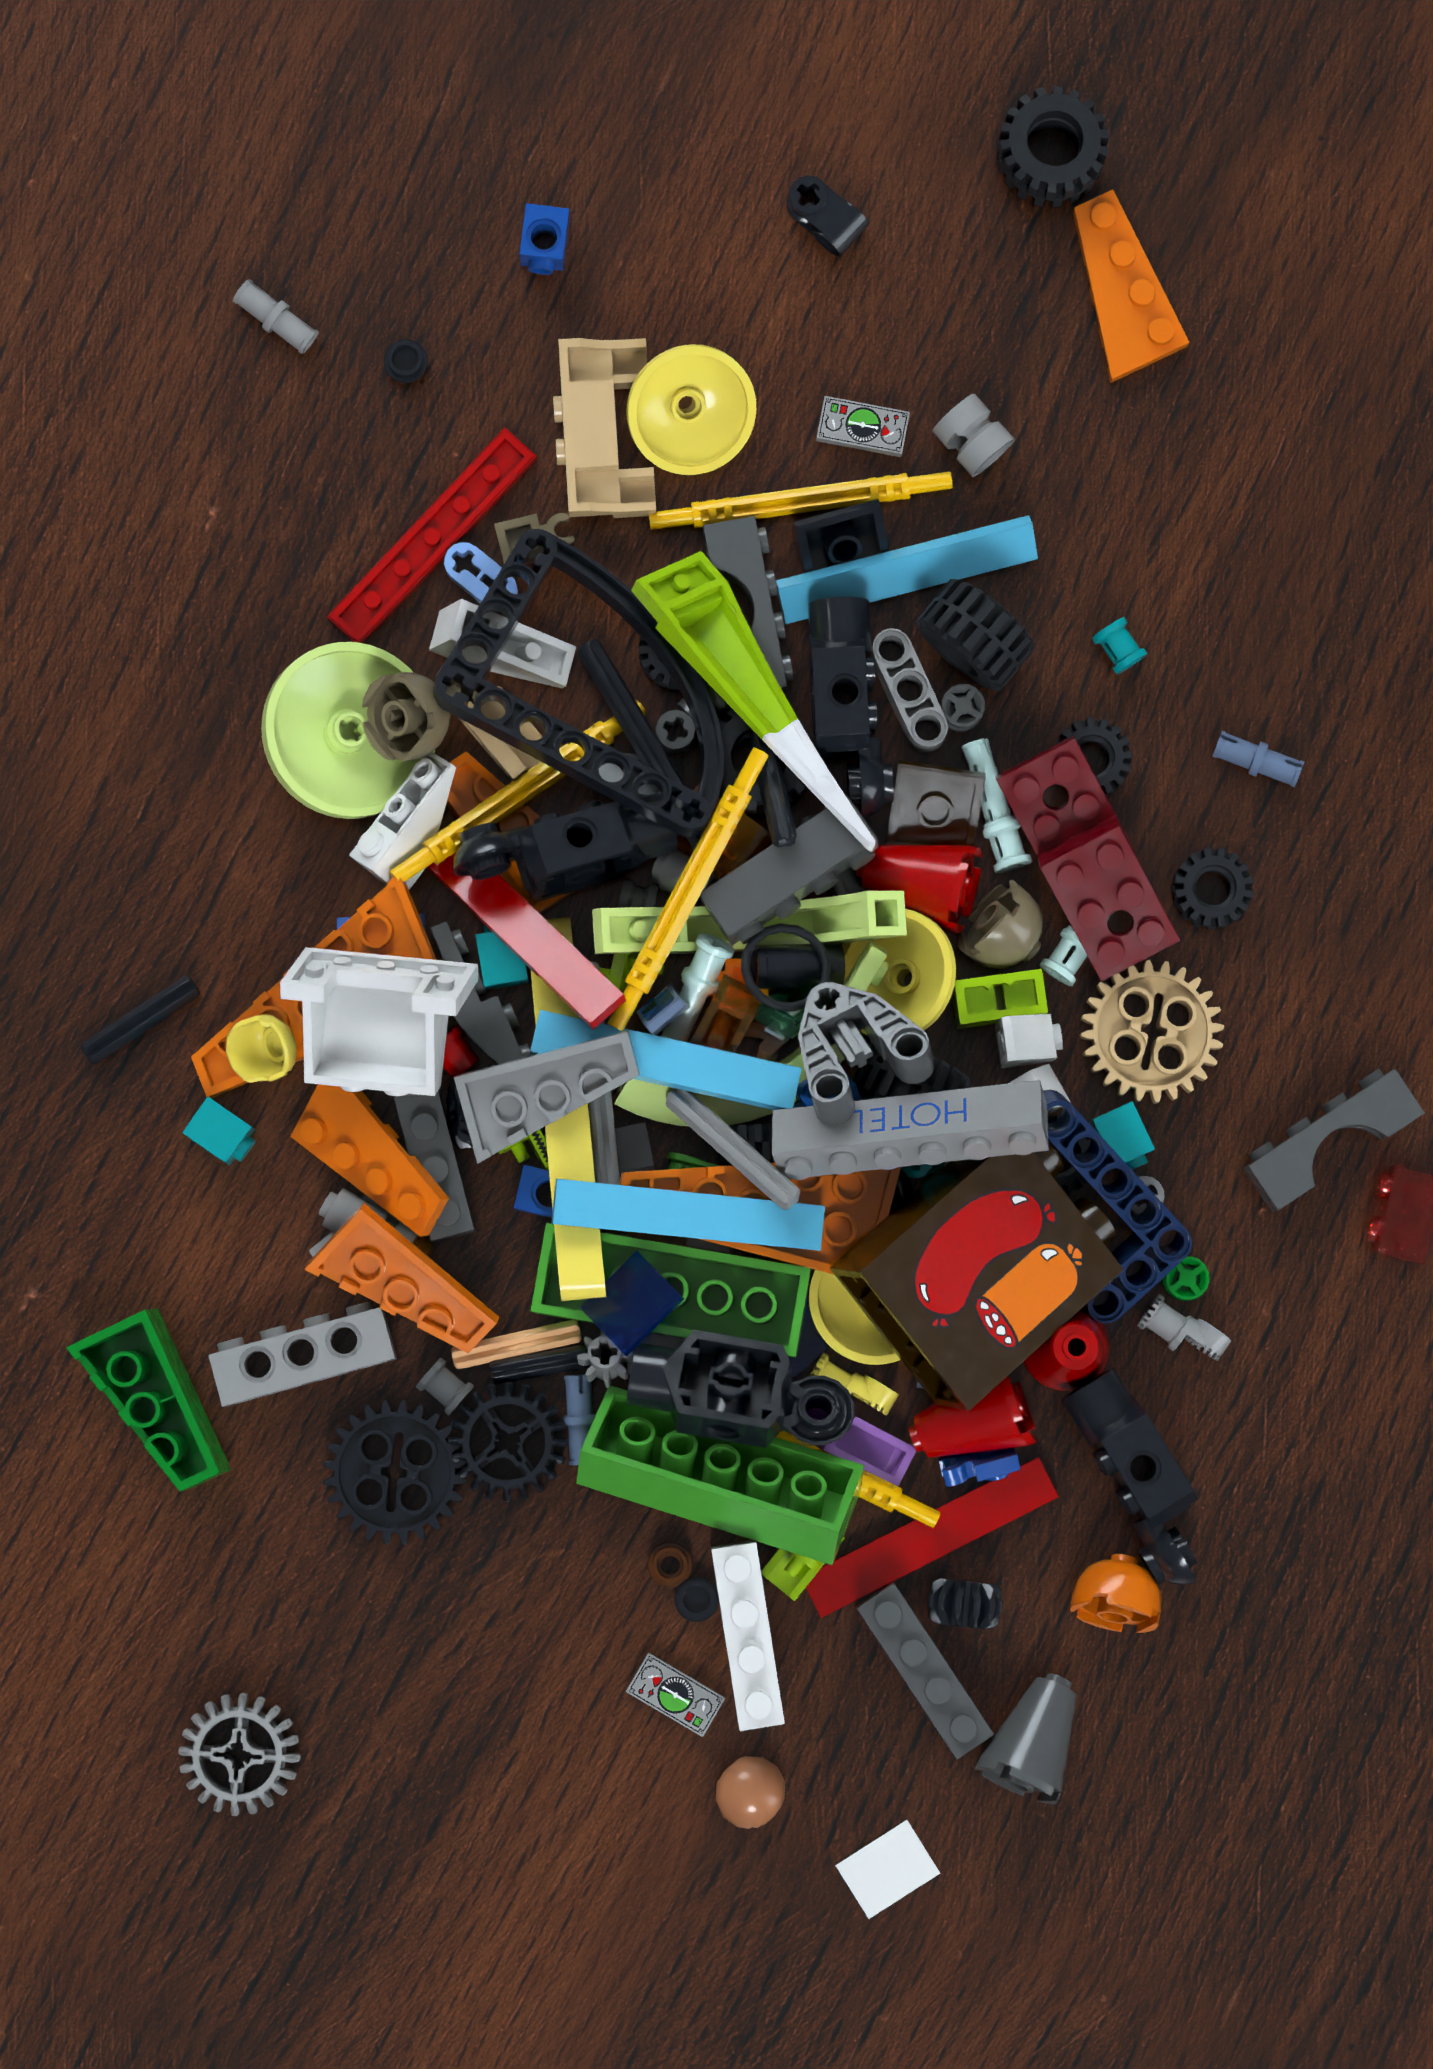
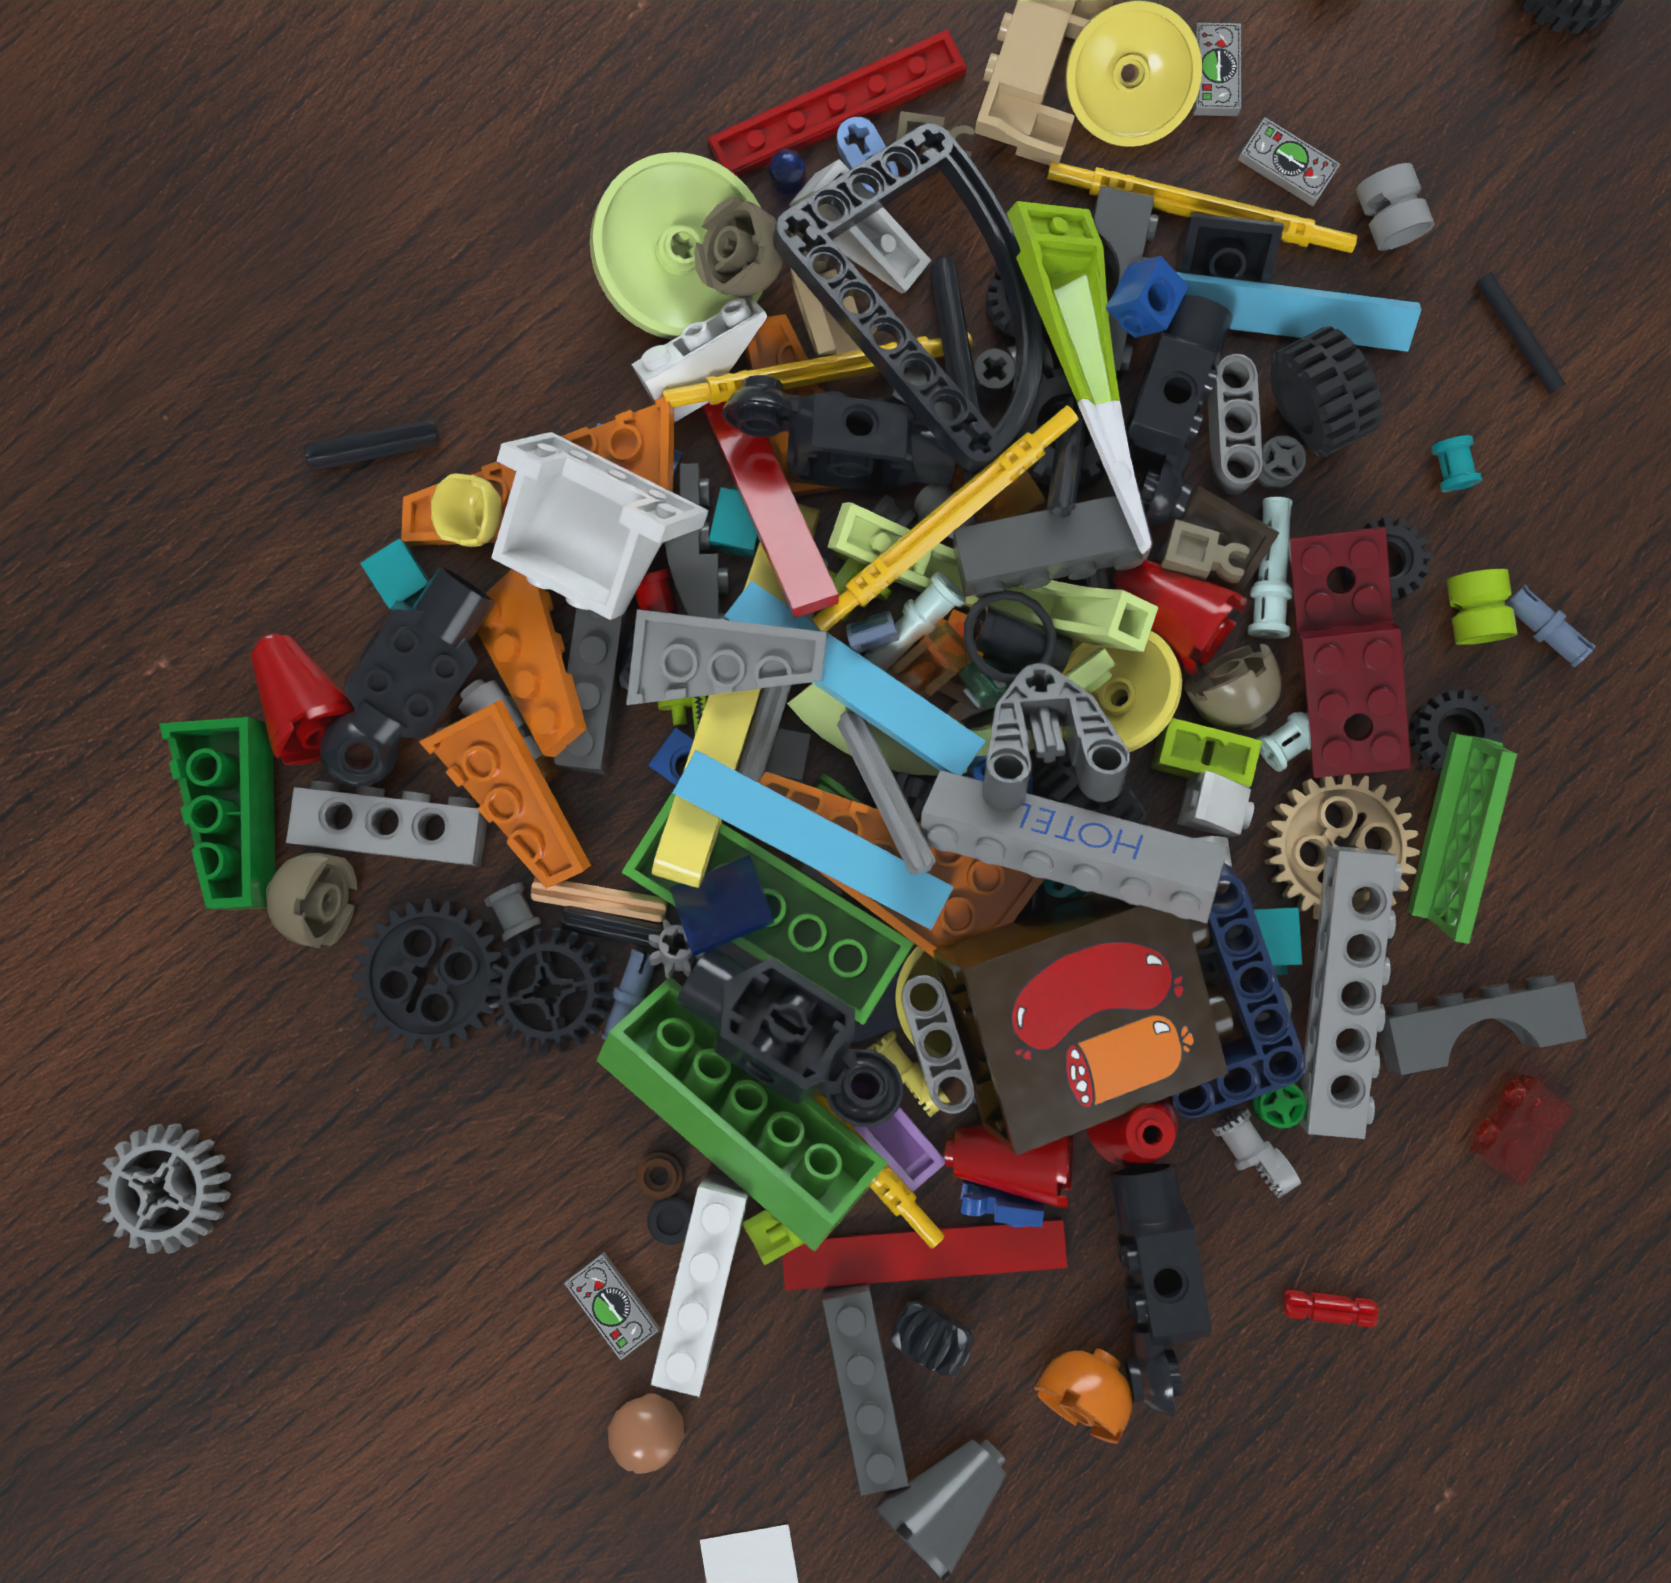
camera: 30 degrees right, 0 degrees up
orange wing [1073,189,1190,383] -> none
none -> red cone [251,634,355,765]
none -> dark tan cylinder [266,853,357,948]
none -> black brick [319,566,496,787]
none -> clear blue piece [769,149,807,195]
none -> light grey beam [901,975,974,1114]
none -> blue brick [1106,256,1189,338]
none -> dark tan plate [1161,519,1250,583]
none -> tile [1193,23,1241,116]
none -> red axle [1282,1290,1378,1327]
none -> light grey brick [1299,845,1401,1139]
none -> bright green fence [1407,732,1517,944]
none -> lime wheel [1446,569,1518,645]
none -> black bar [1476,272,1566,394]

